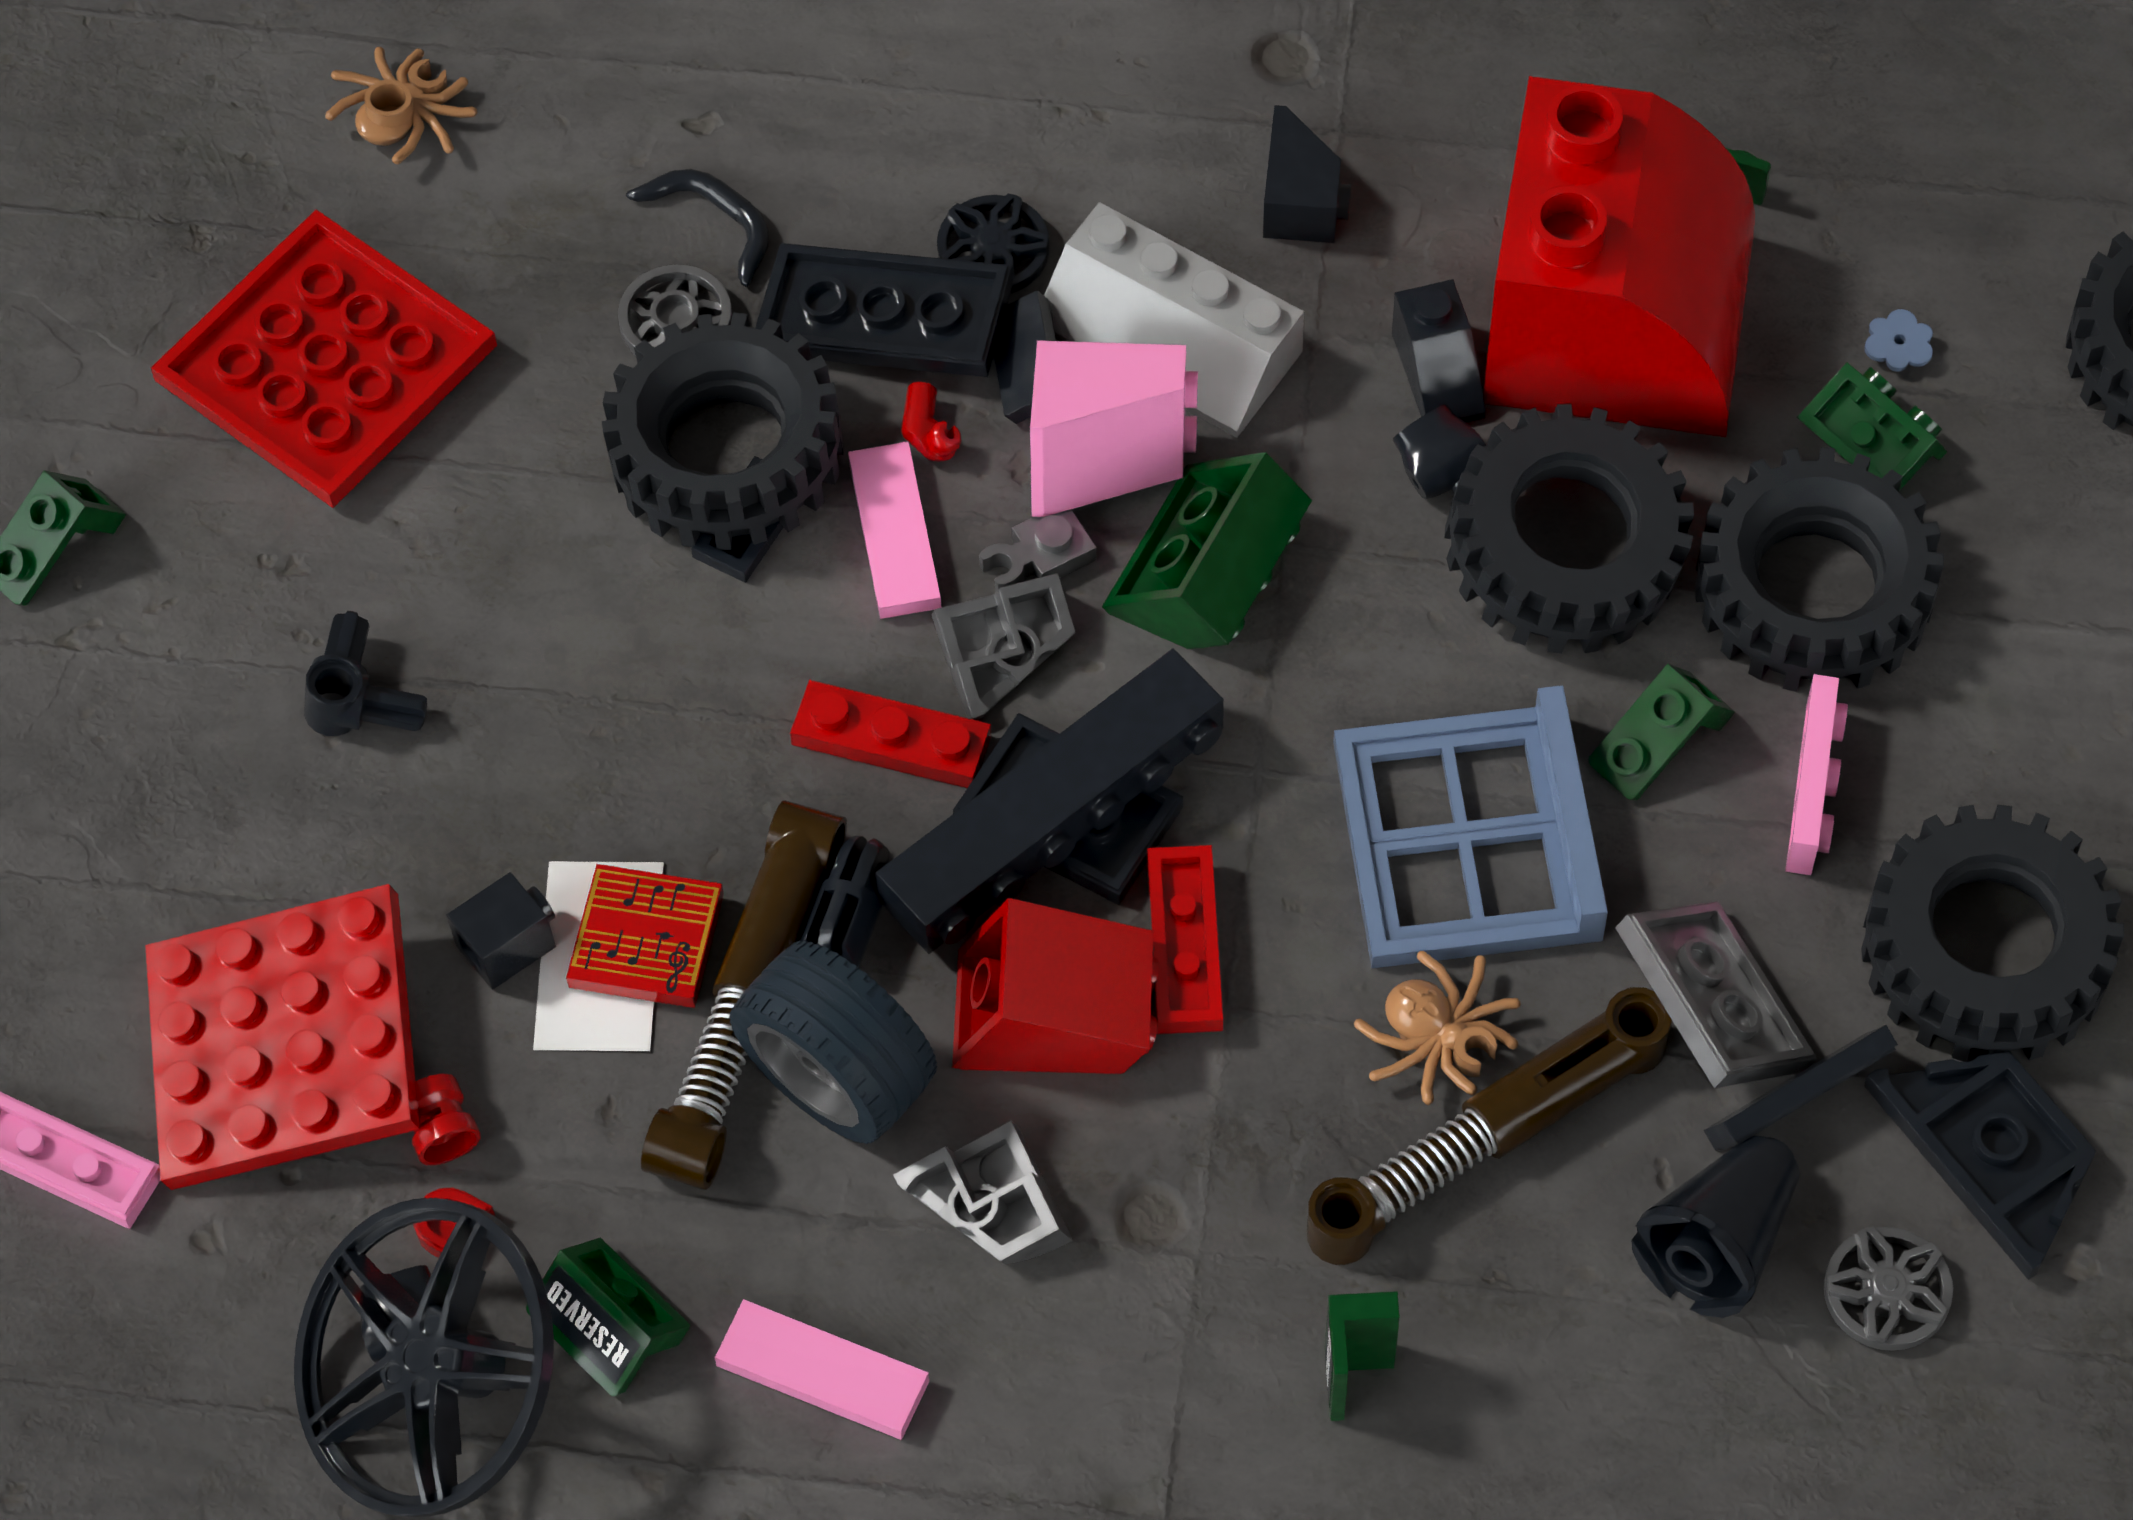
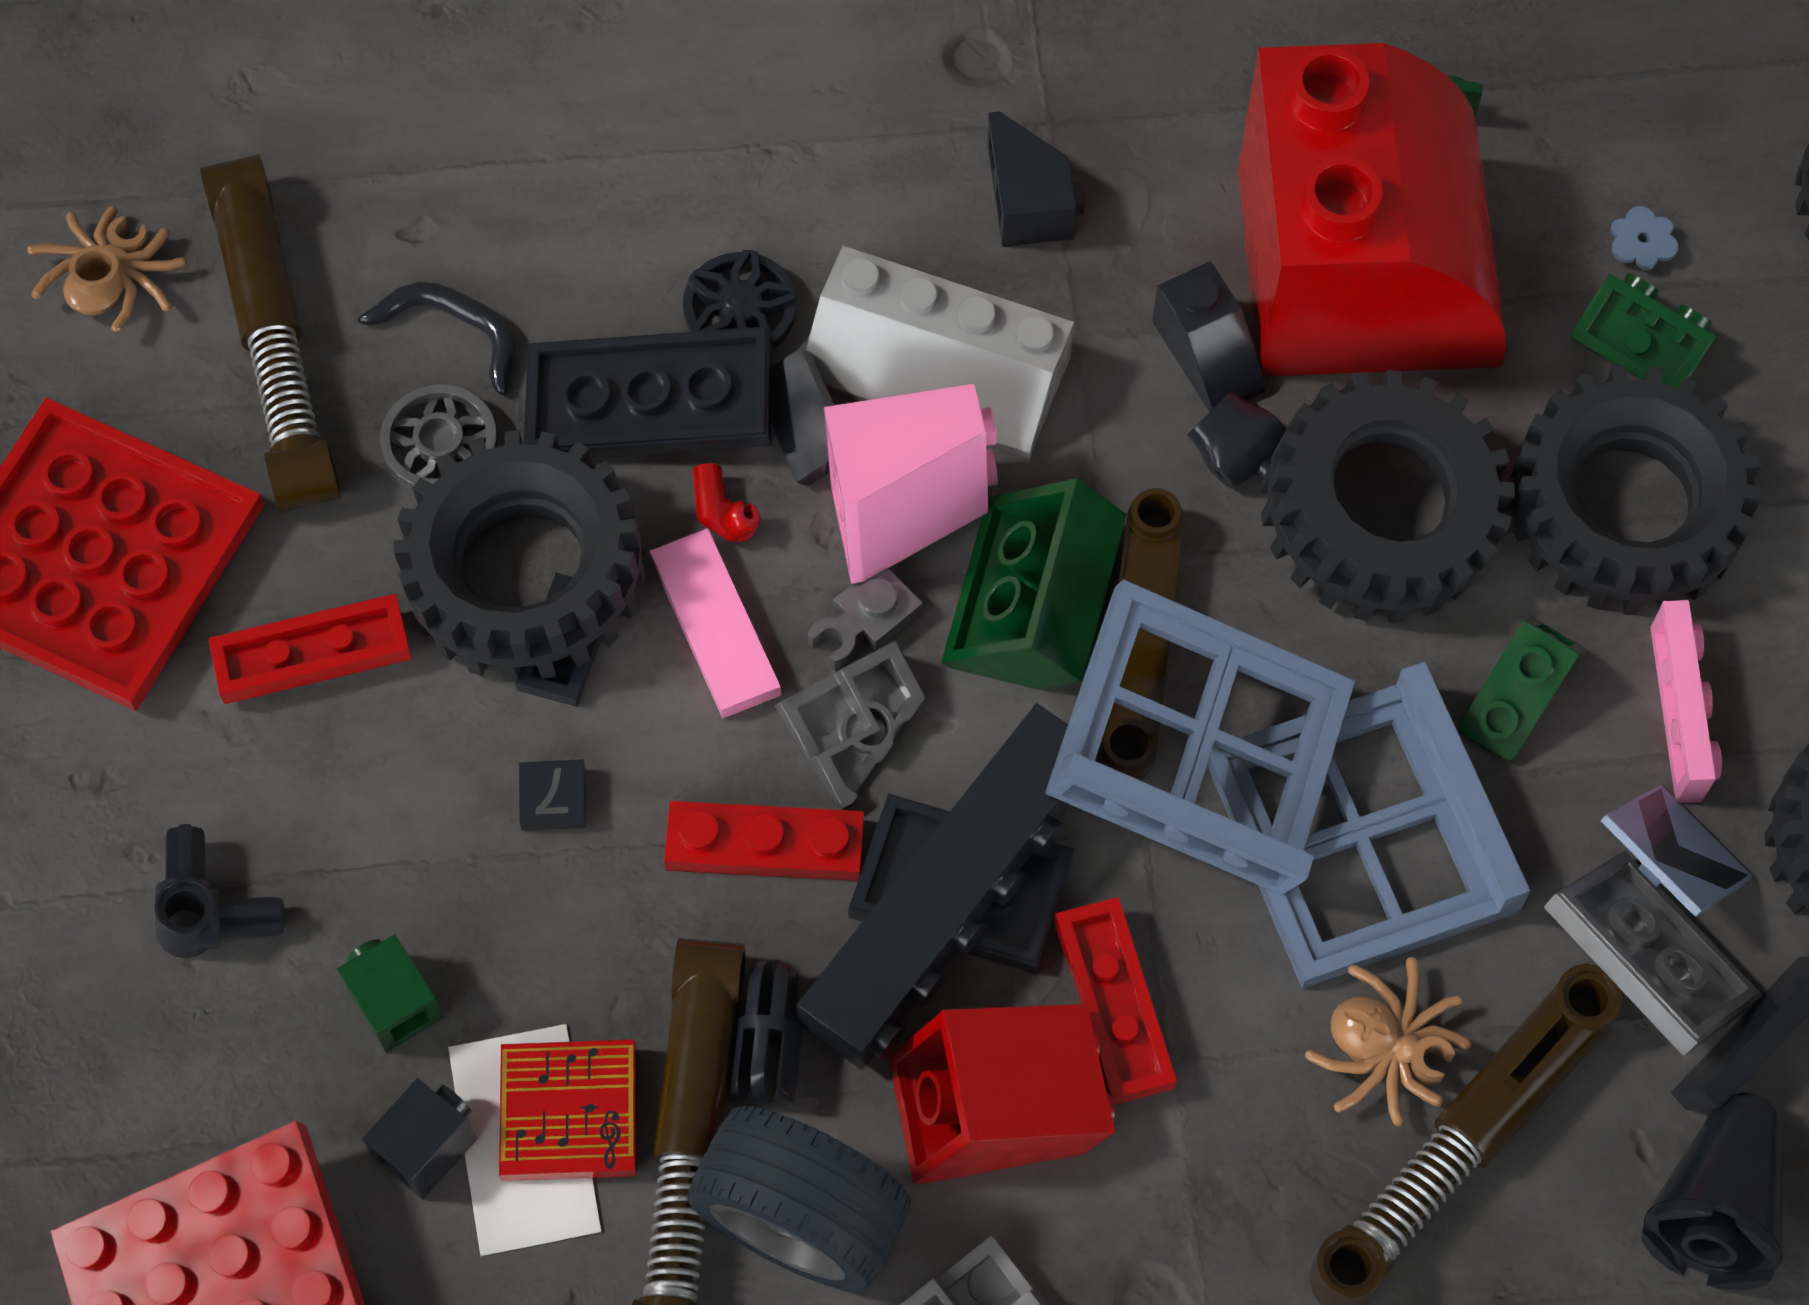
camera: 15 degrees left, 5 degrees up
none -> dark brown piece [200,154,341,513]
none -> red plate [208,593,412,705]
none -> dark green brick [337,934,443,1053]
none -> black tile [519,759,587,831]
none -> sand blue window [1045,579,1355,895]
none -> dark brown piece [1098,488,1184,781]
none -> sand blue piece [1601,784,1753,917]

